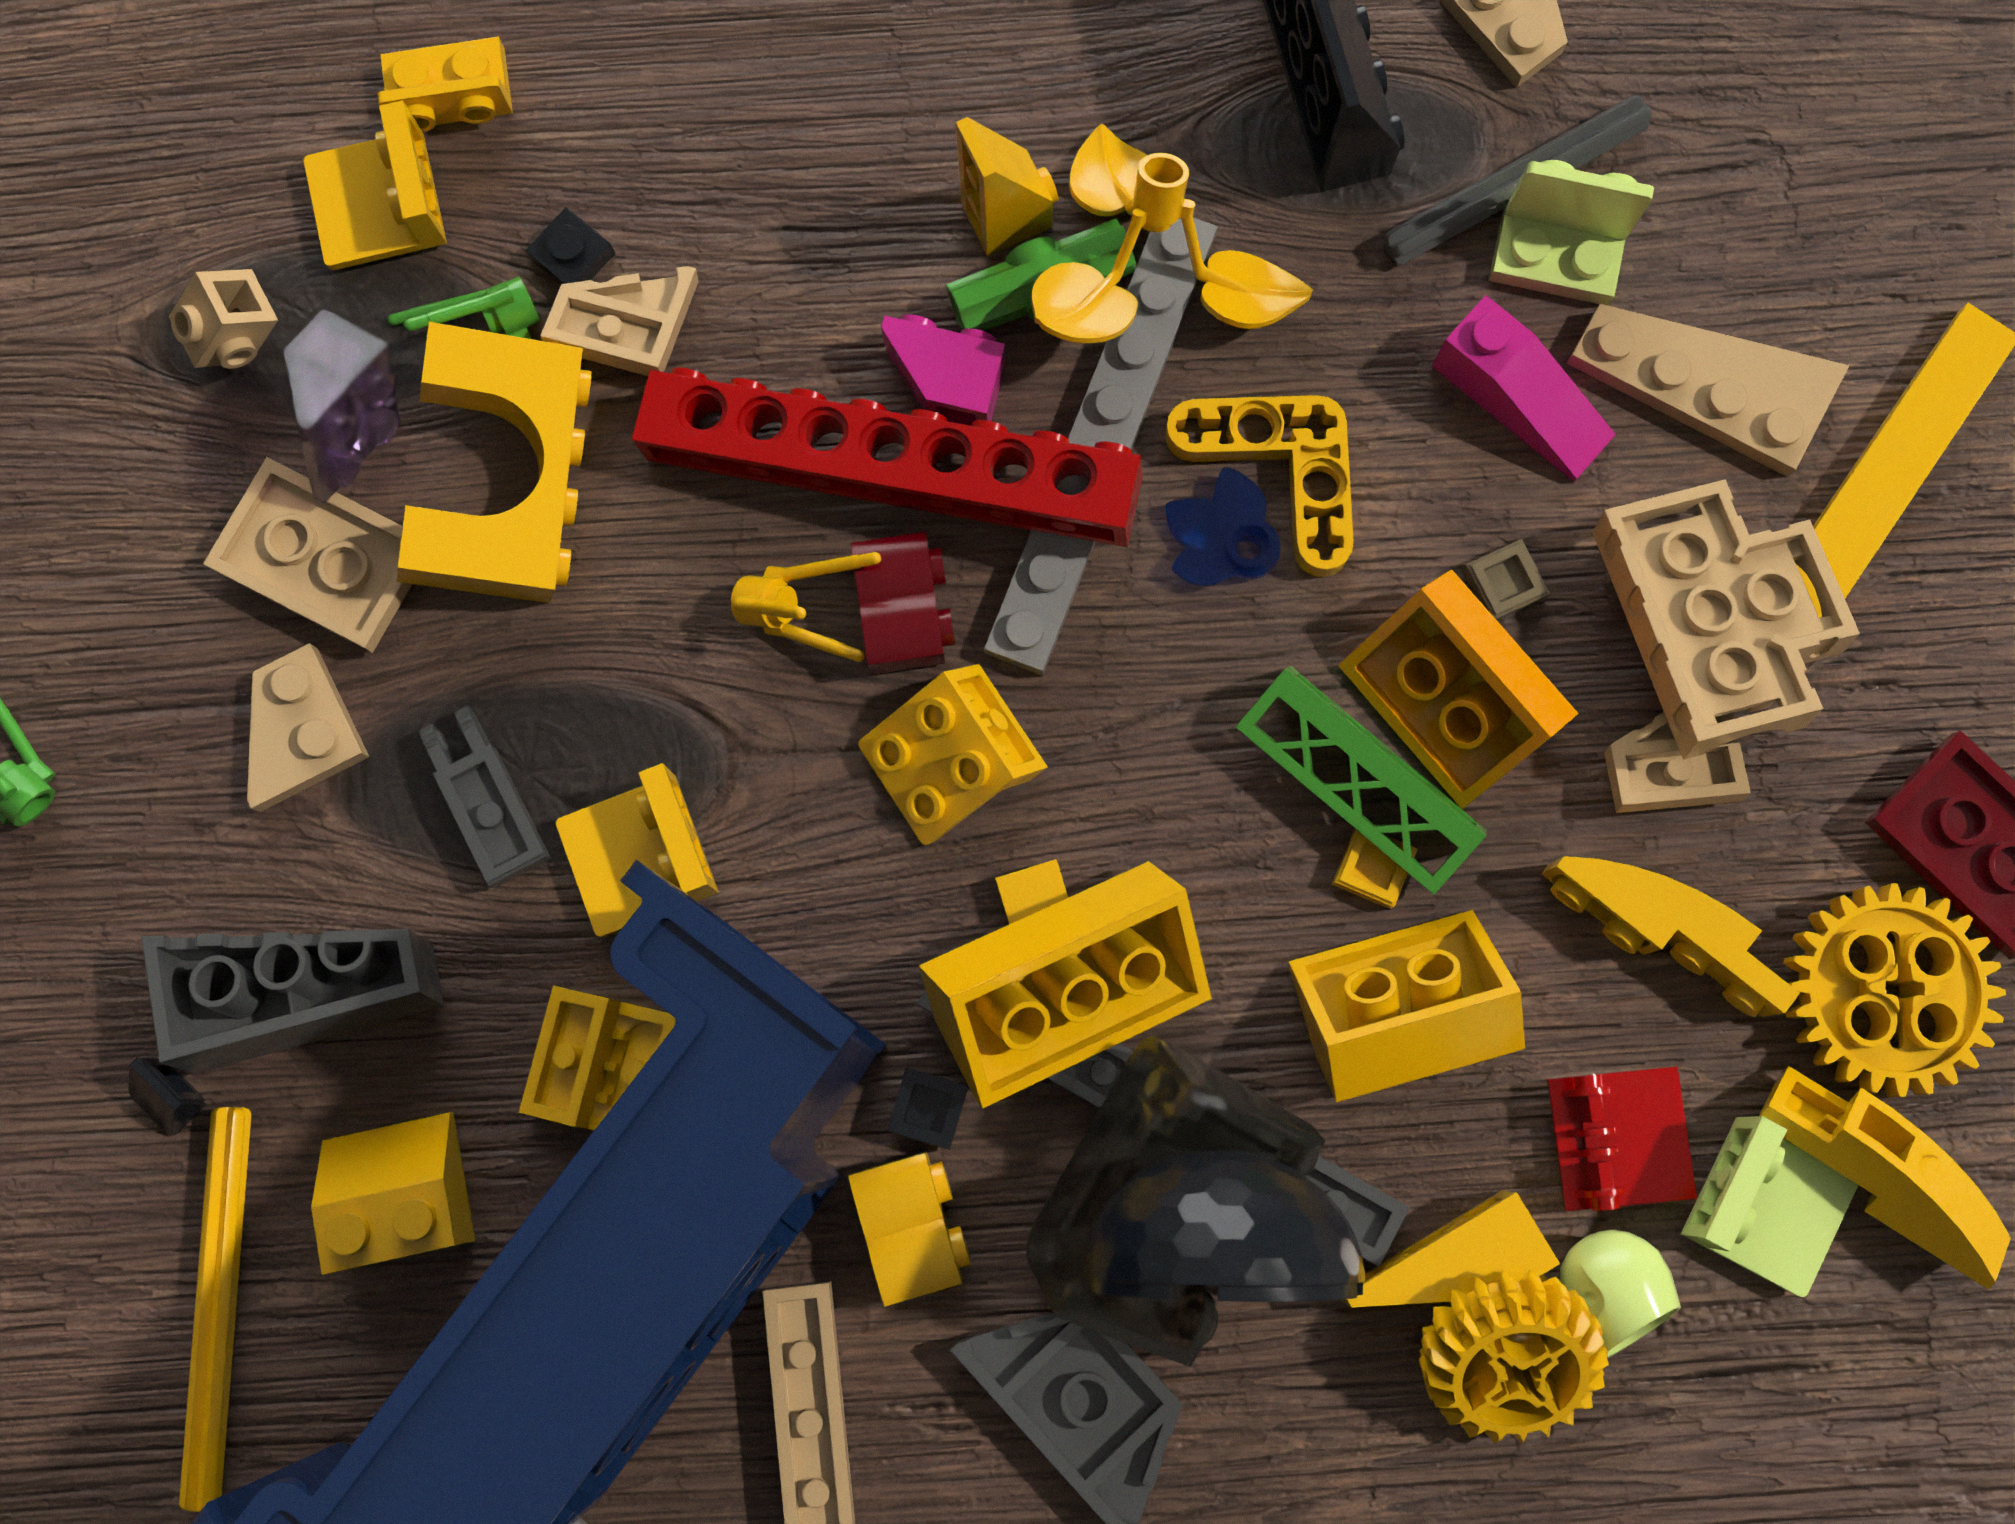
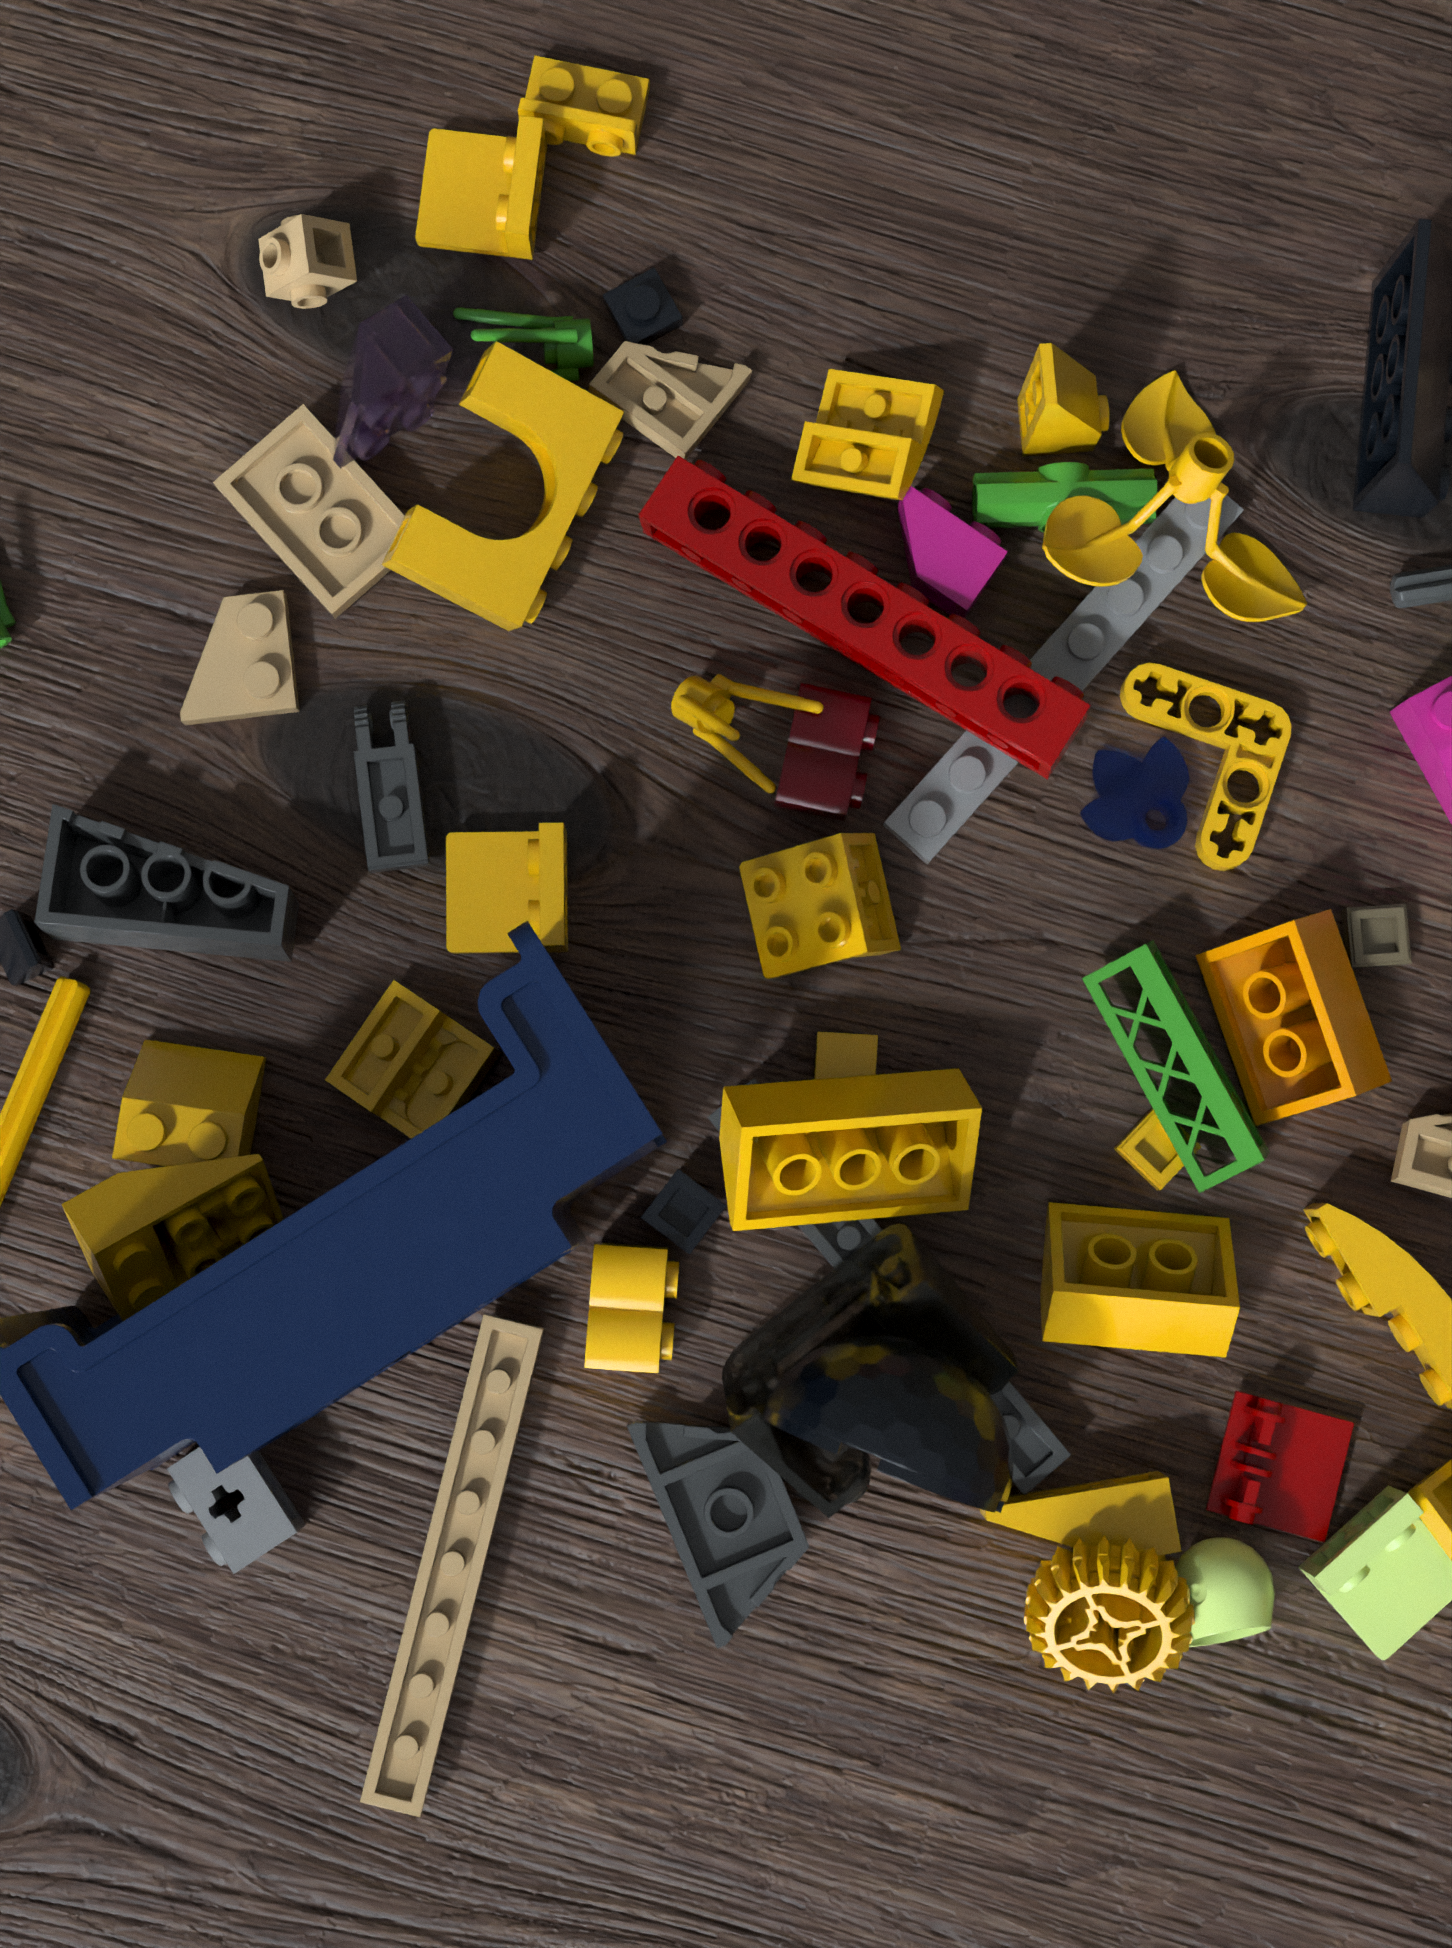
camera: 10 degrees right, 5 degrees up
none -> yellow slope [61,1154,284,1321]
none -> yellow slope [791,369,944,501]

